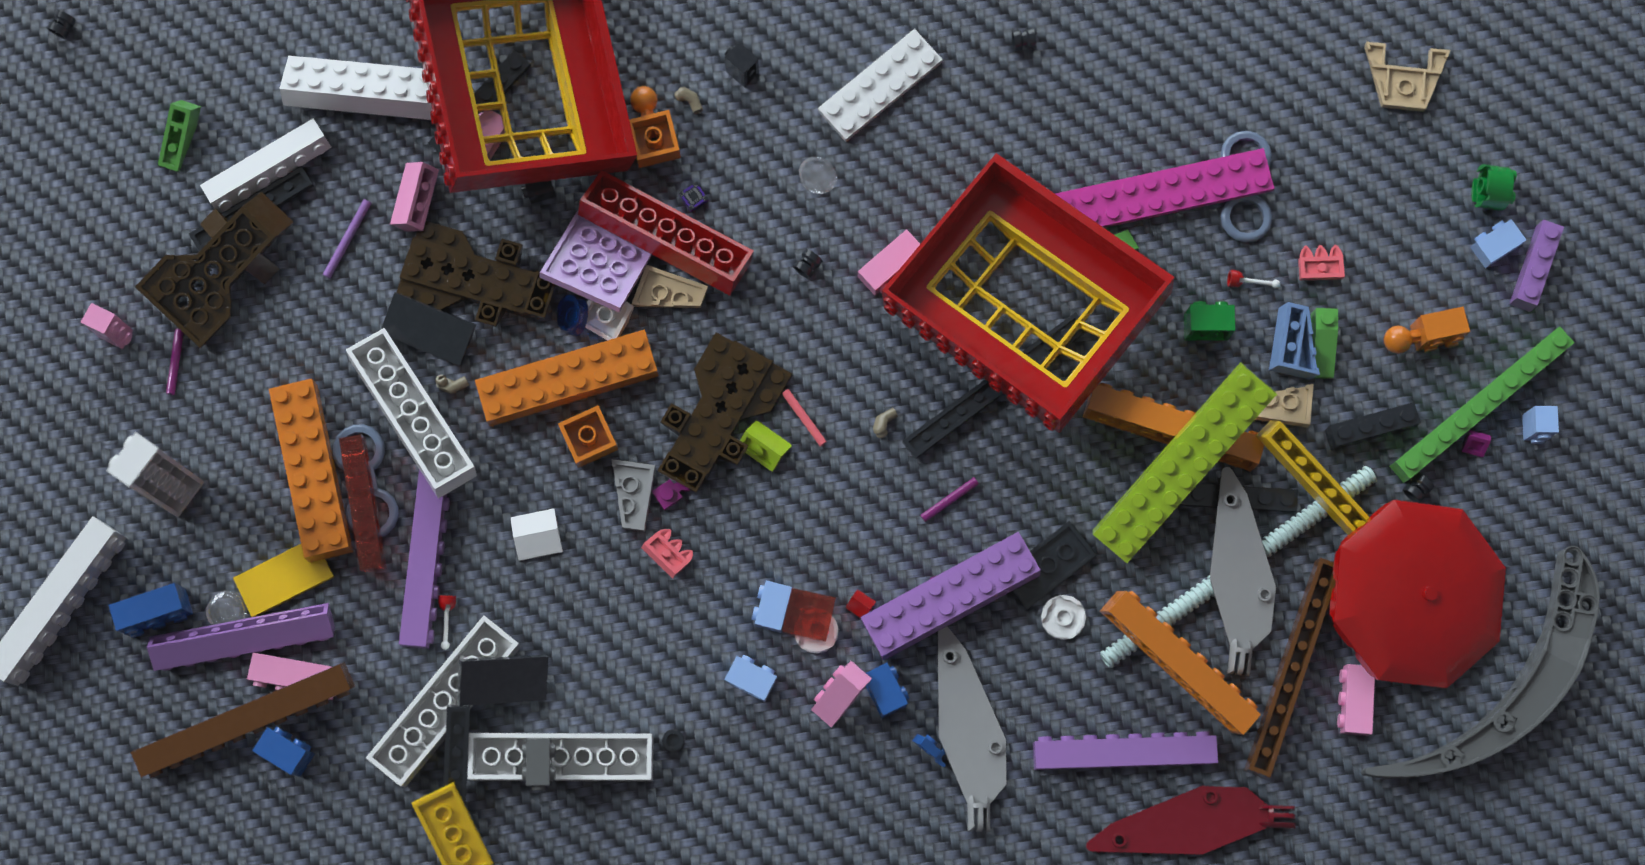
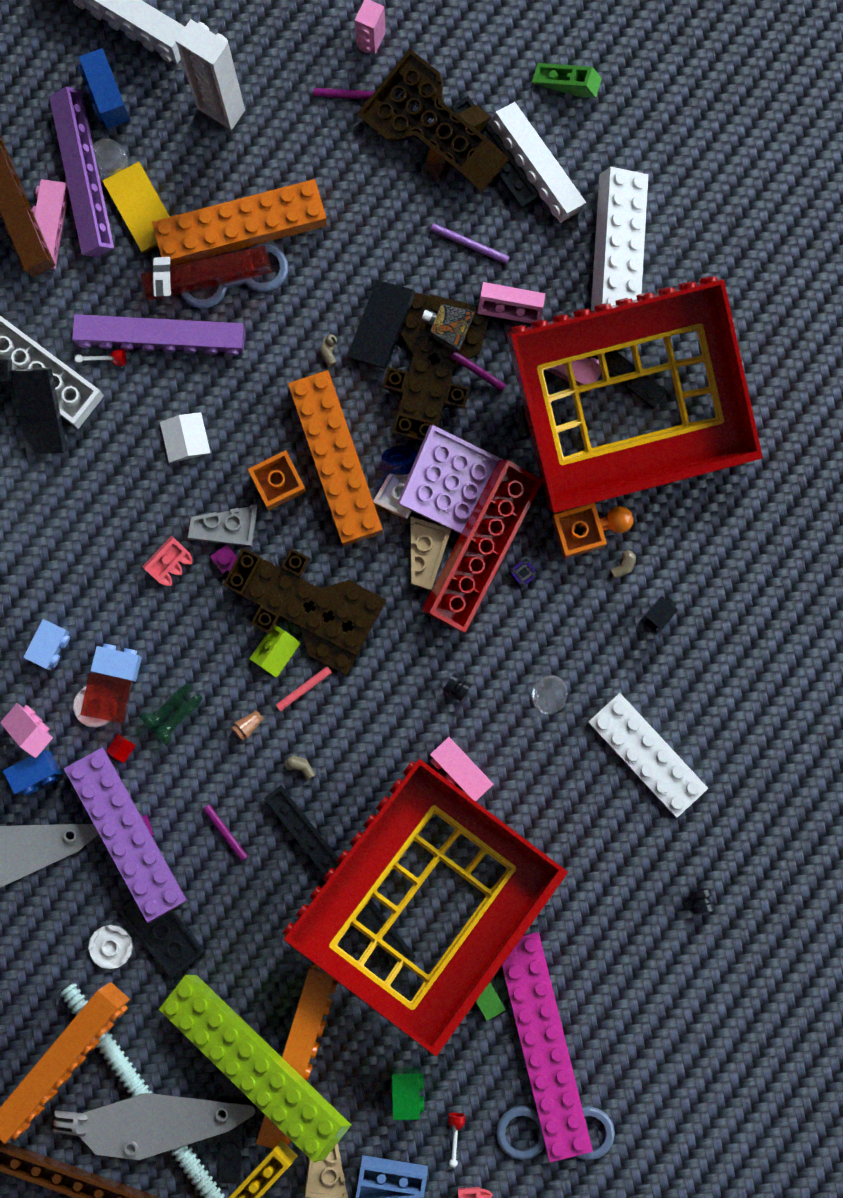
camera: 90 degrees right, 5 degrees up
white brick [346,328,477,499] -> none
none -> clear green piece [139,683,203,746]
none -> white sticker [153,257,171,297]
none -> nougat cone [231,710,264,741]
none -> torso [421,304,475,353]
none -> magenta bar [450,350,506,391]

